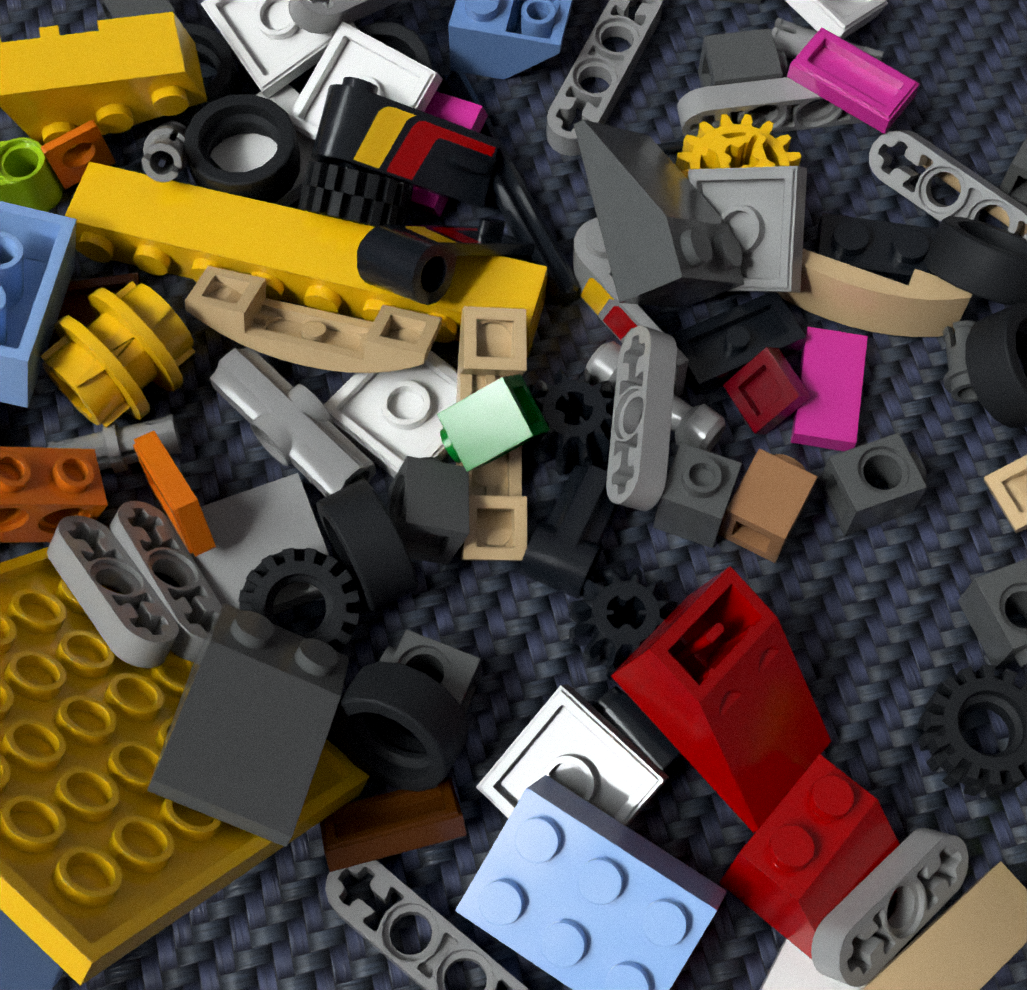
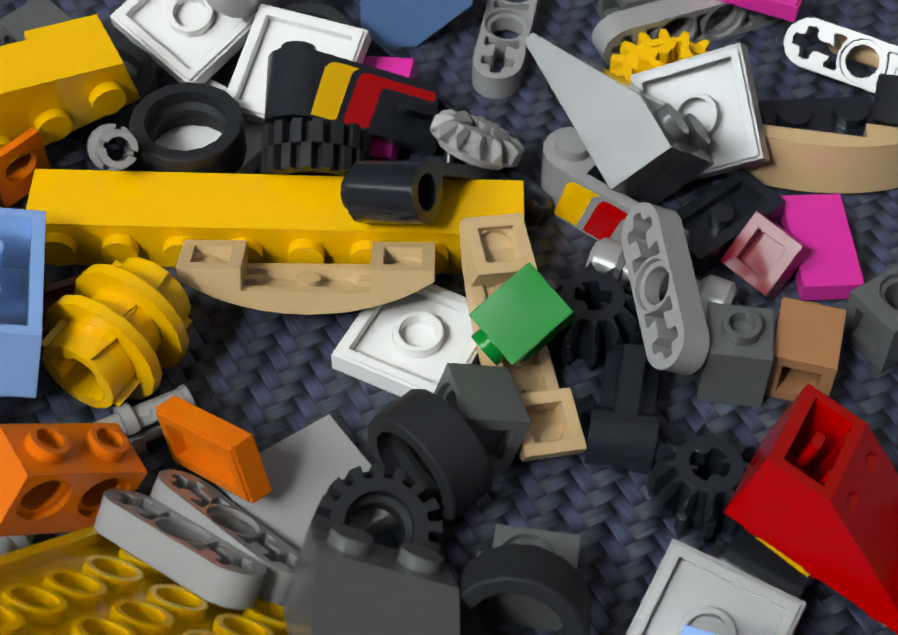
camera: 15 degrees left, 15 degrees down
light grey piece [210,347,376,497] -> none
none -> light grey gear [430,109,524,170]

